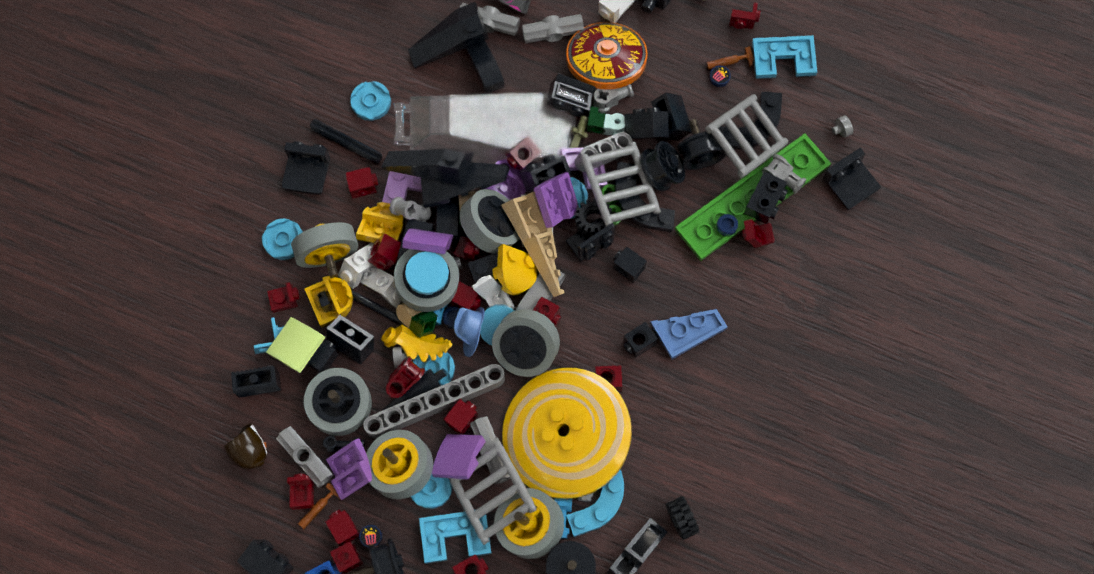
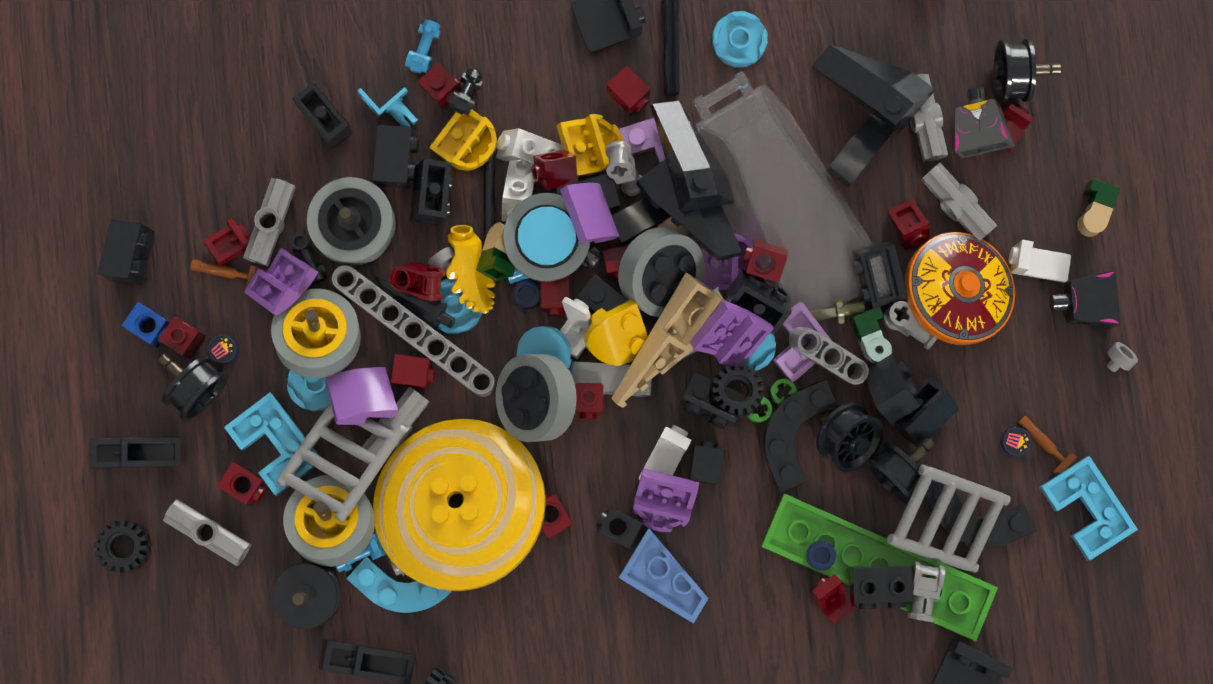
camera: 55 degrees right, 10 degrees up
dark brown piece [224,423,267,470] -> none
medium azure tile [262,218,303,260] -> none
yellowish green slope [266,317,325,373] -> none
light grey wheel [291,222,358,278] -> none
black tile [317,290,333,313] -> none
dark red brick [325,510,360,546] -> none
medium blue piece [454,307,485,357] -> none
light grey bar [580,142,661,227] -> none
dark red bracket [729,2,761,29] -> none
light grey tile [832,115,853,138] -> none
none -> dark azure bar [405,20,441,74]
none -> black bar [447,69,482,116]
none -> medium lavender slope [633,468,699,532]
none -> white bracket [639,425,691,480]
none -> dark red bracket [888,199,930,250]

